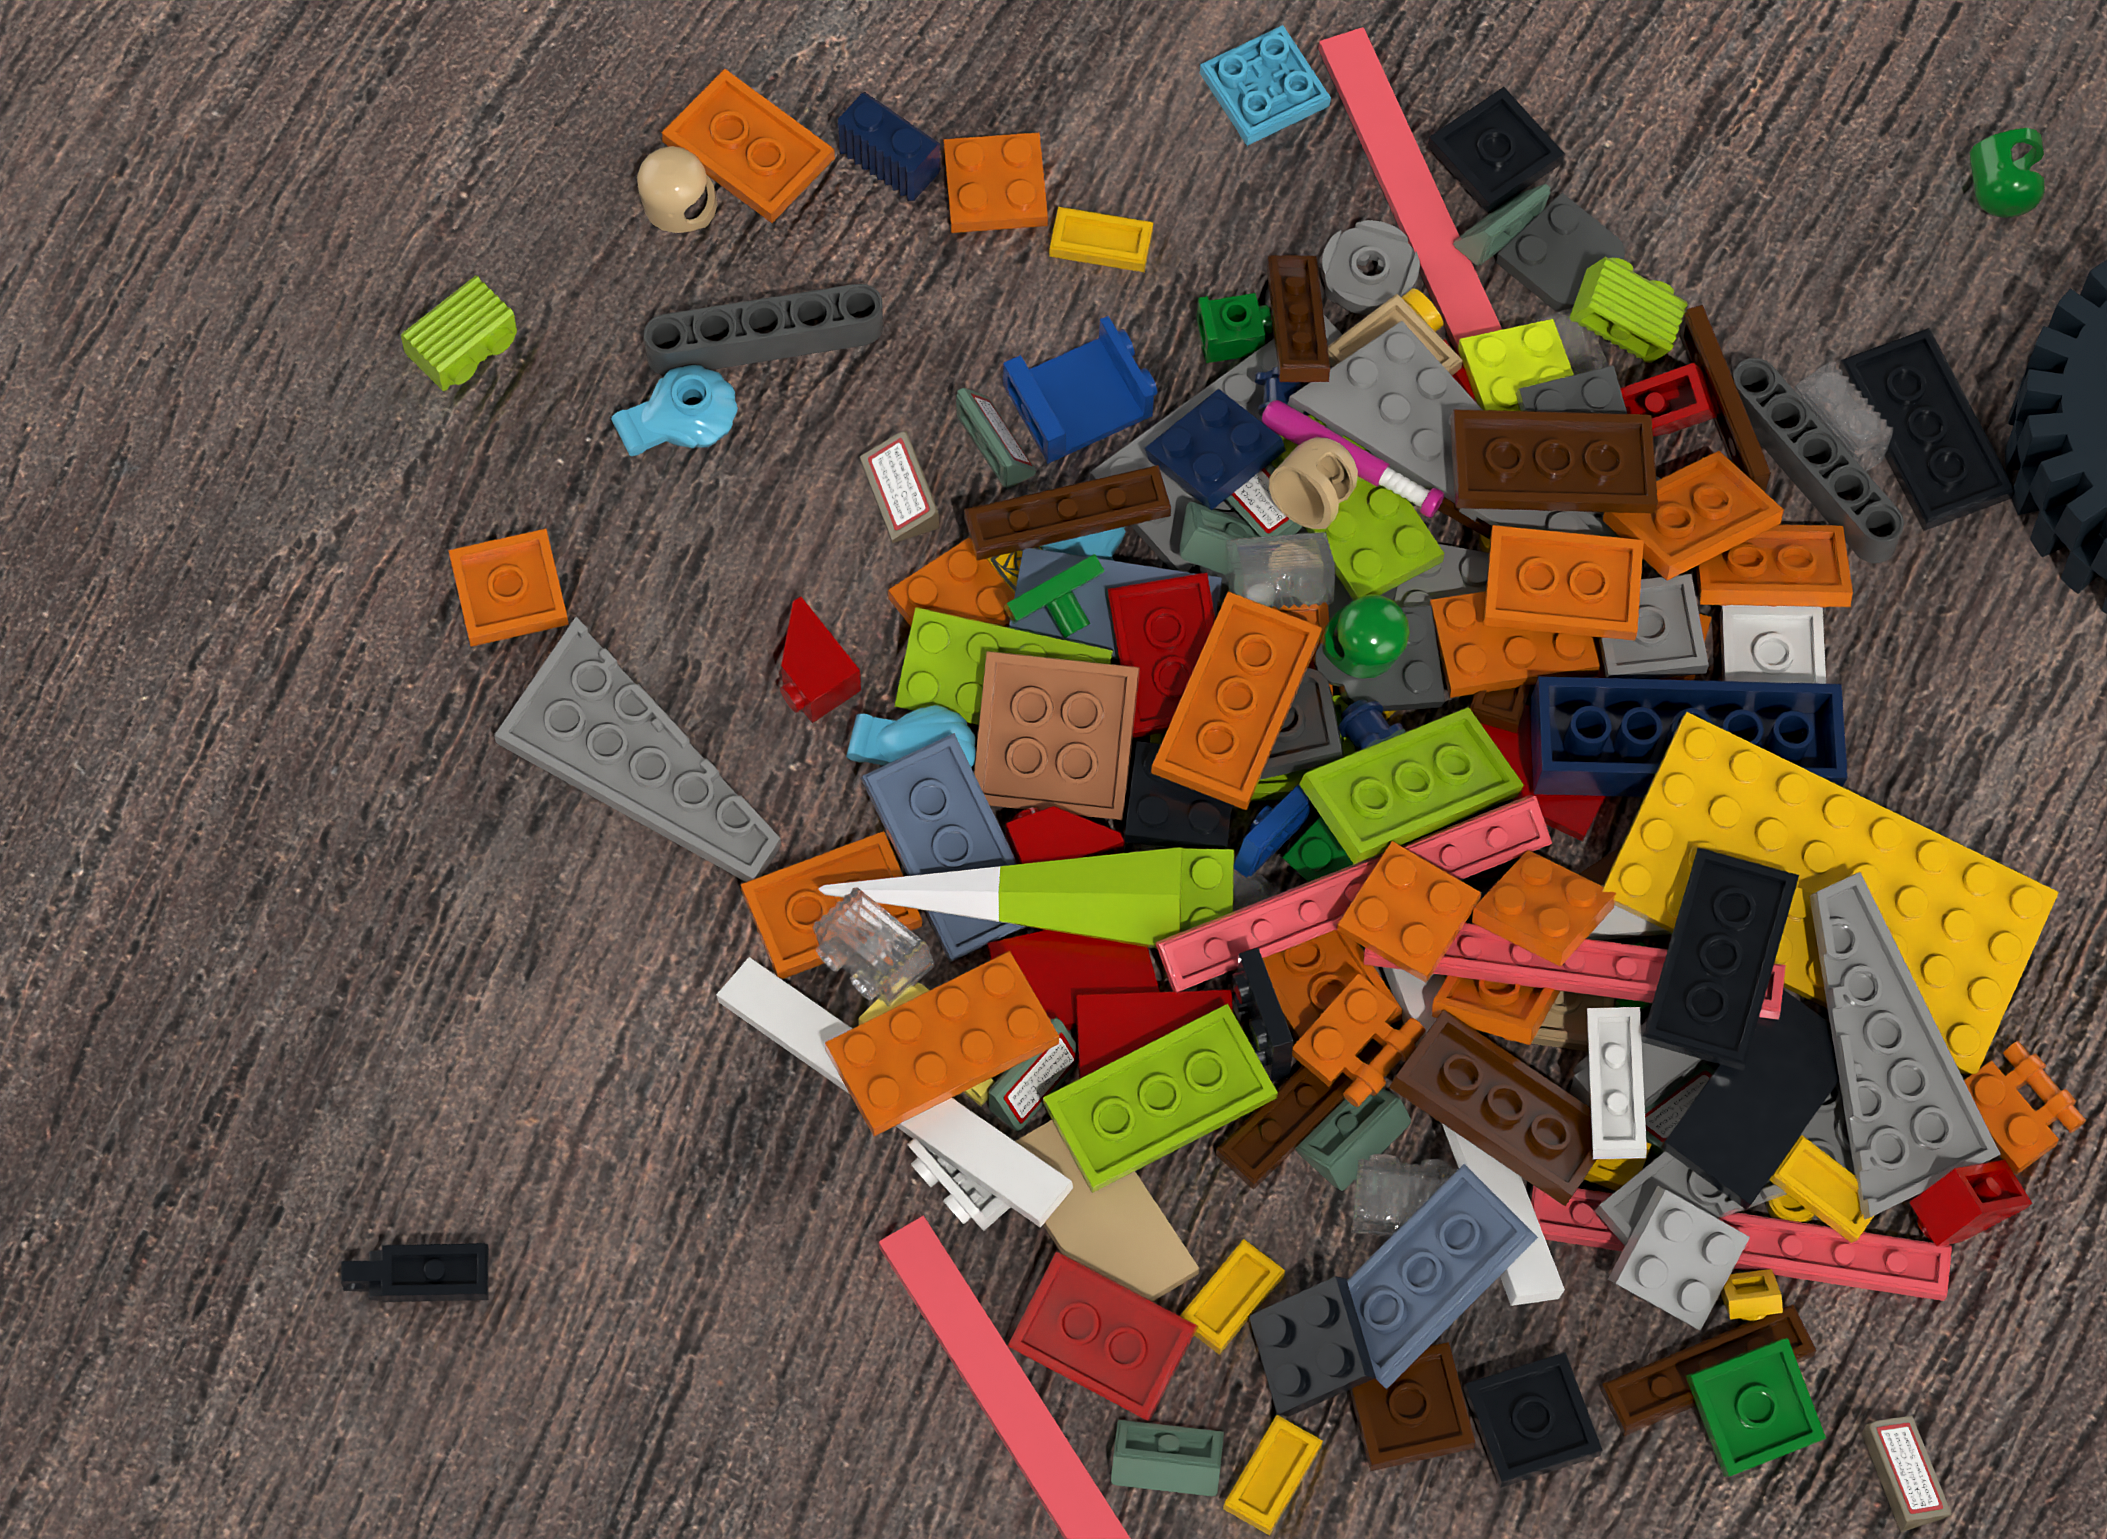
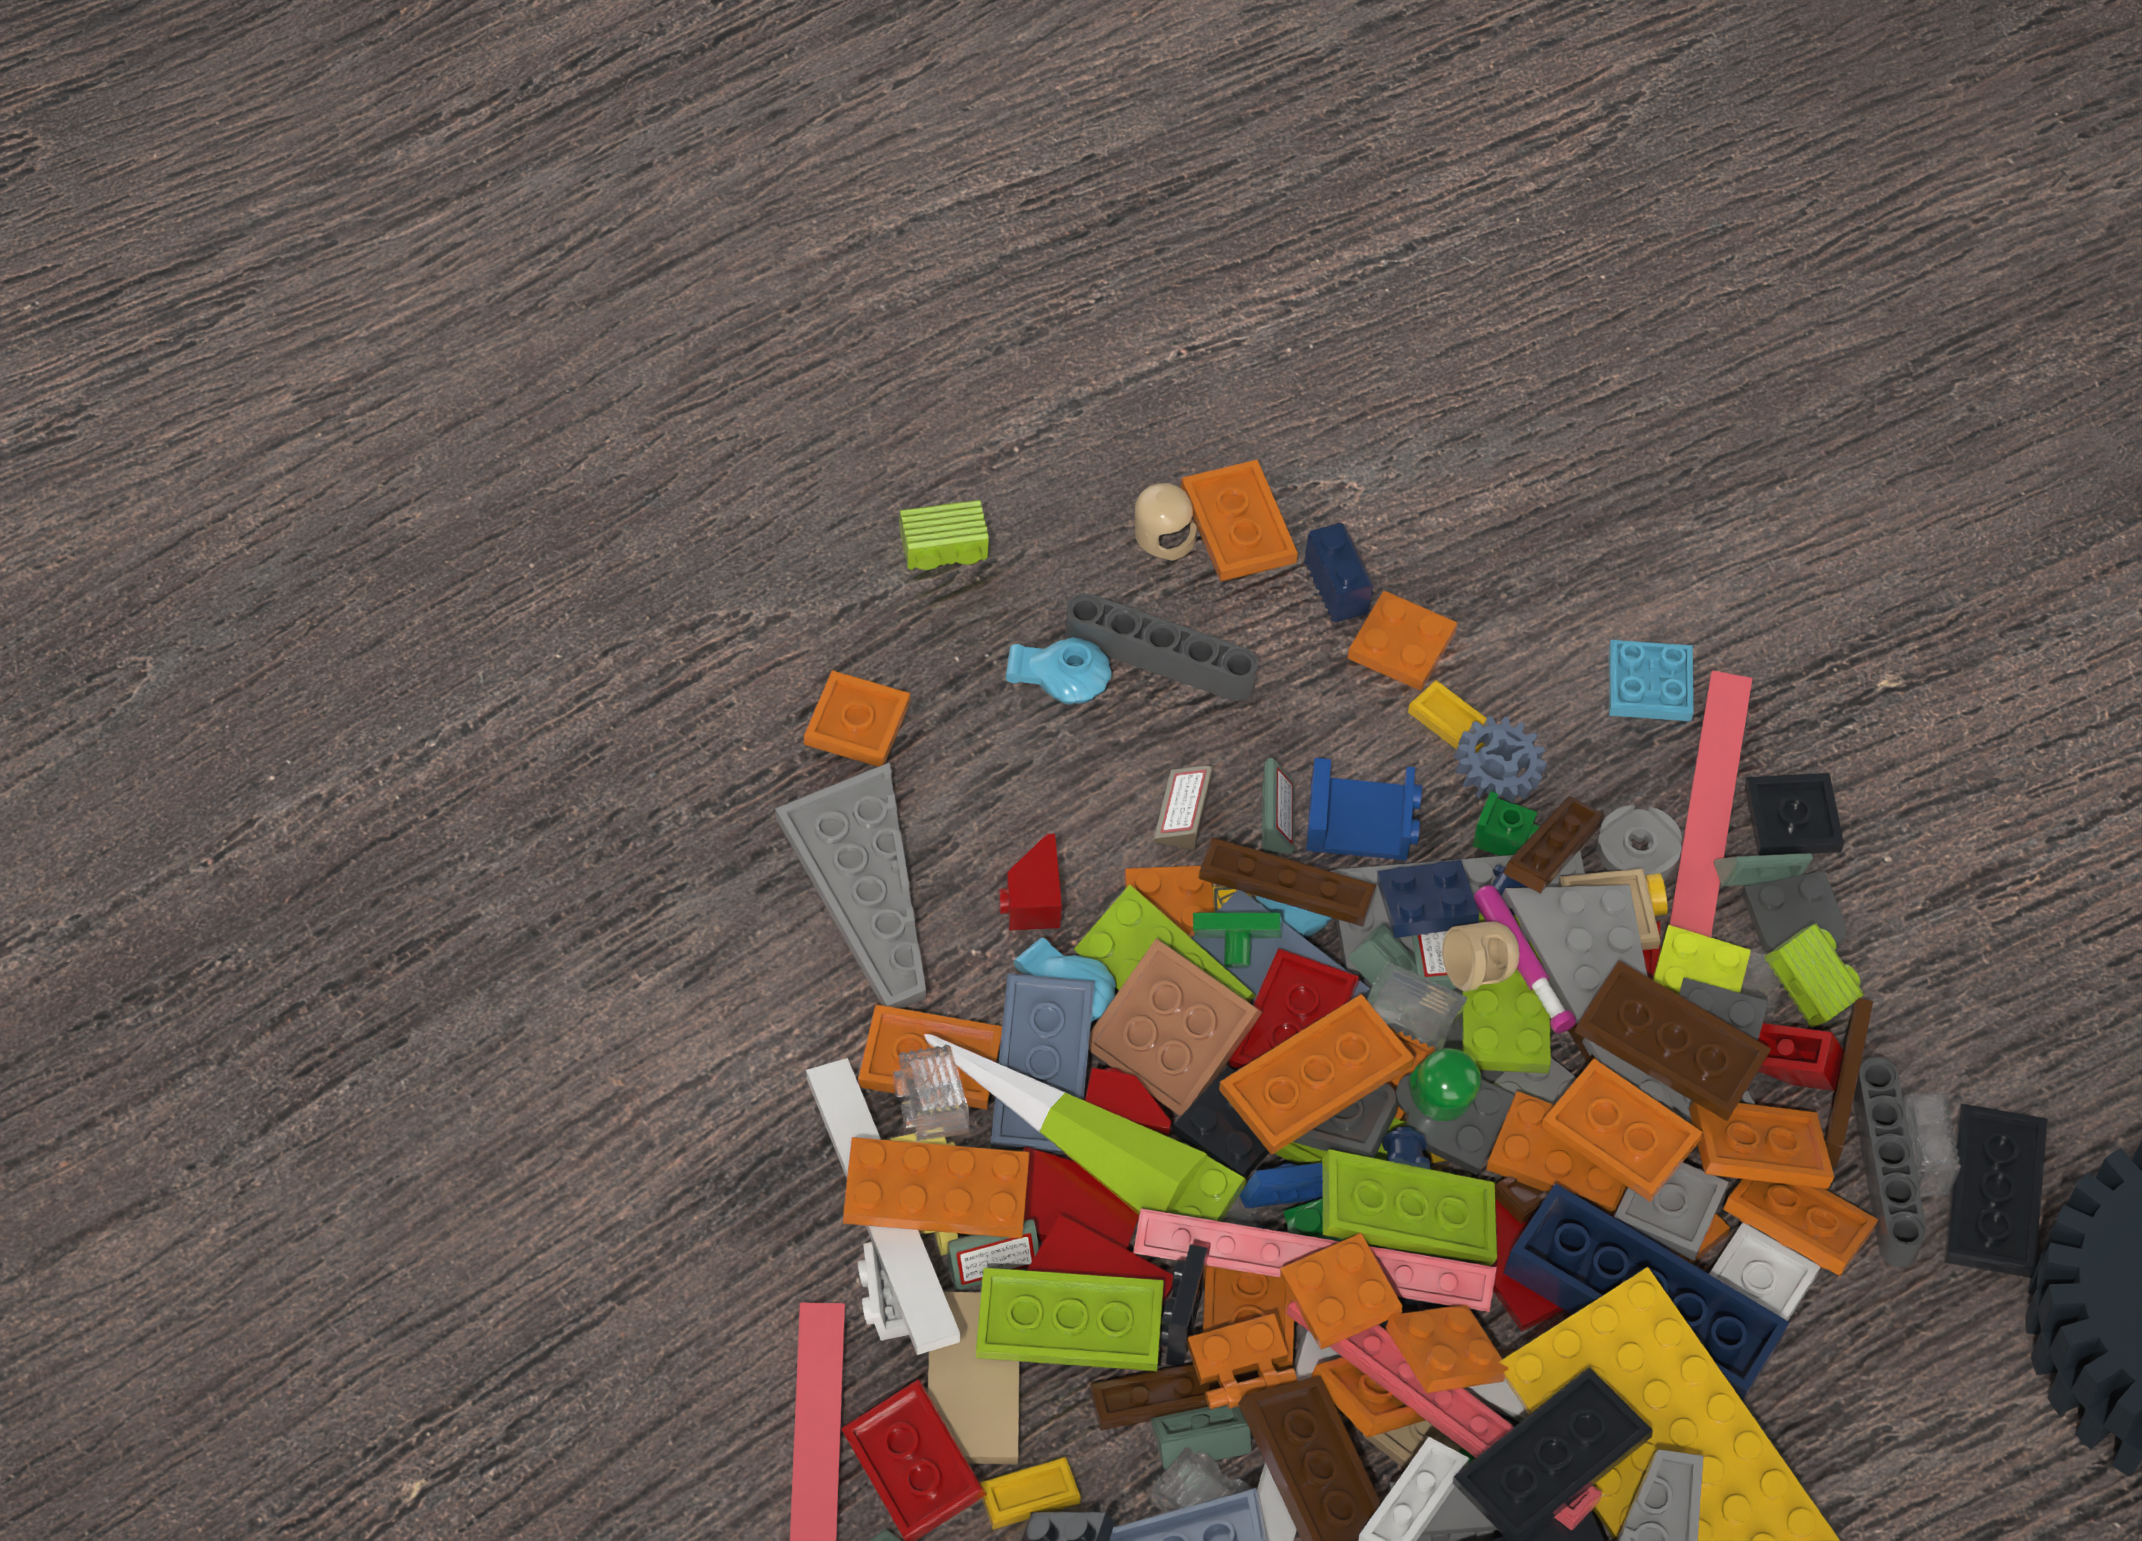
camera: 30 degrees right, 10 degrees down
black hinge [341,1243,489,1302] -> none
none -> sand blue gear [1454,716,1547,803]

